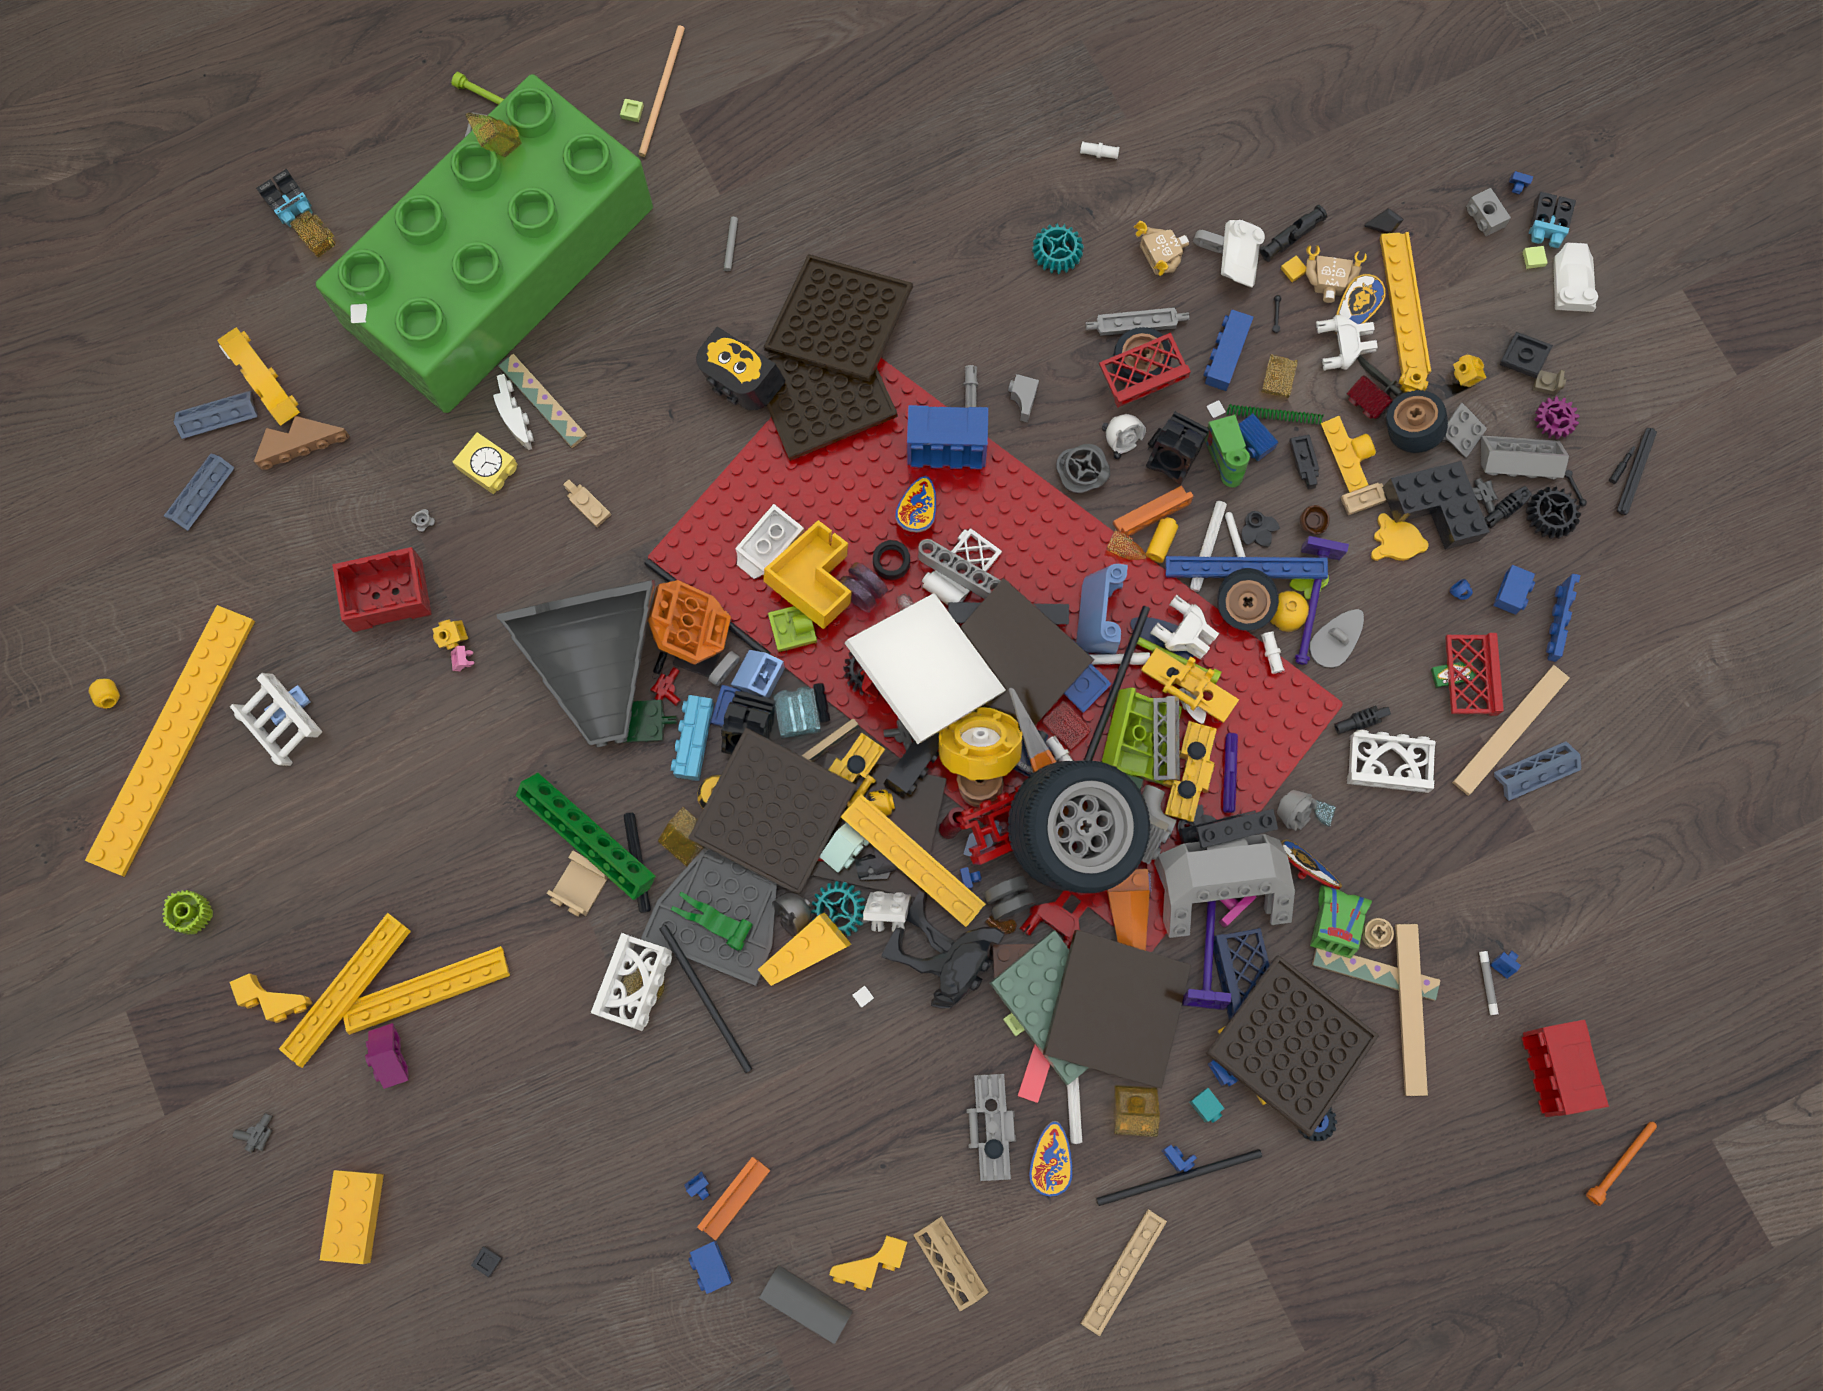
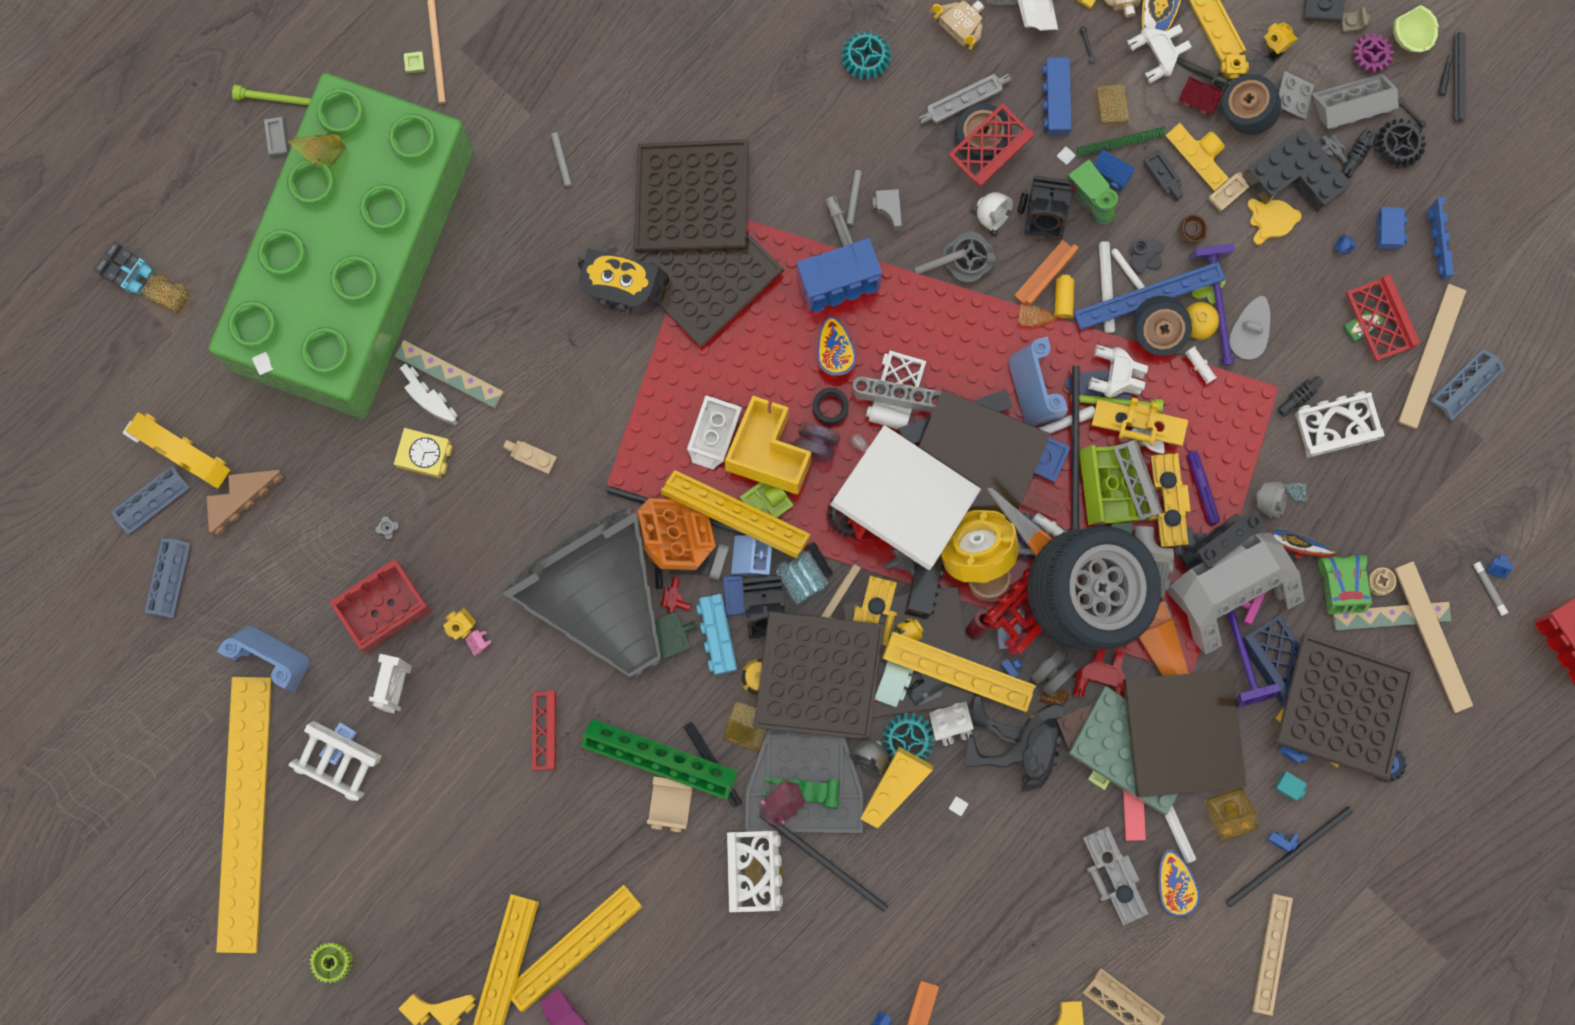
camera: 20 degrees left, 5 degrees up
yellow head [89,678,120,709] -> none
none -> medium blue windscreen [217,626,310,693]
none -> white fence [369,654,412,714]
none -> red fence [532,691,557,770]
none -> yellow plate [661,470,810,558]
none -> clear pink brick [759,780,806,826]
none -> light grey bar [846,170,862,226]
none -> light grey bar [915,249,966,274]
none -> yellowish green cylinder [1393,5,1439,53]

